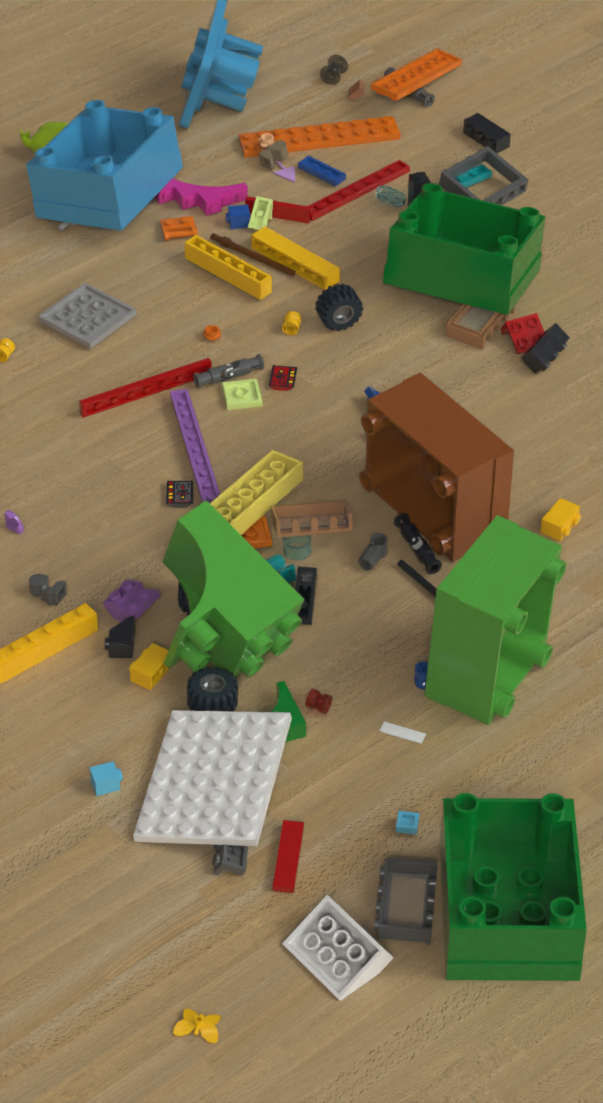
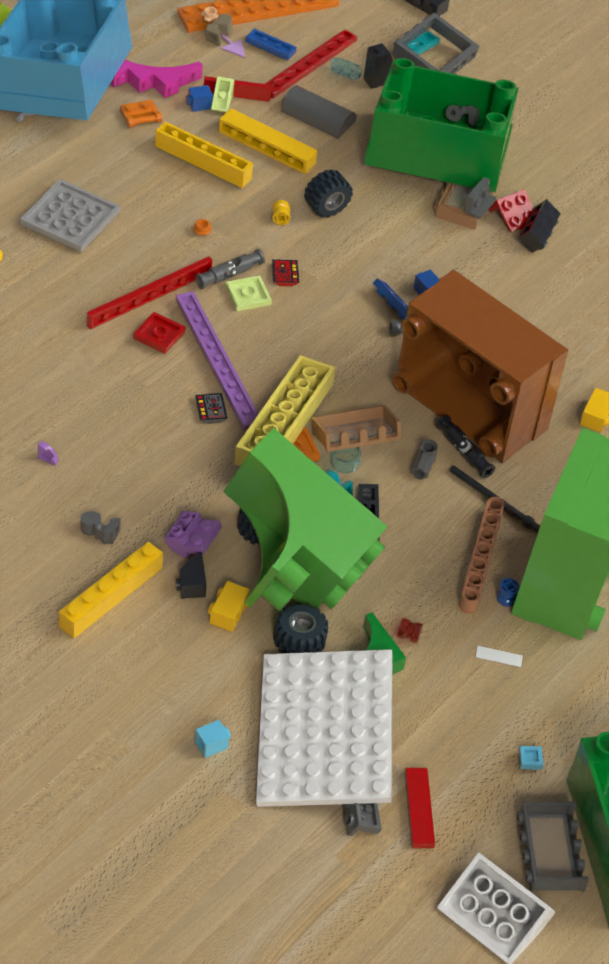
camera: 15 degrees left, 5 degrees up
reddish brown bar [210,233,296,277] -> none
none -> red plate [133,312,186,354]
none -> dark grey brick [281,85,356,139]
none -> dark grey leg [446,104,480,126]
none -> nougat beam [459,497,505,614]
none -> dark grey bracket [464,177,496,219]

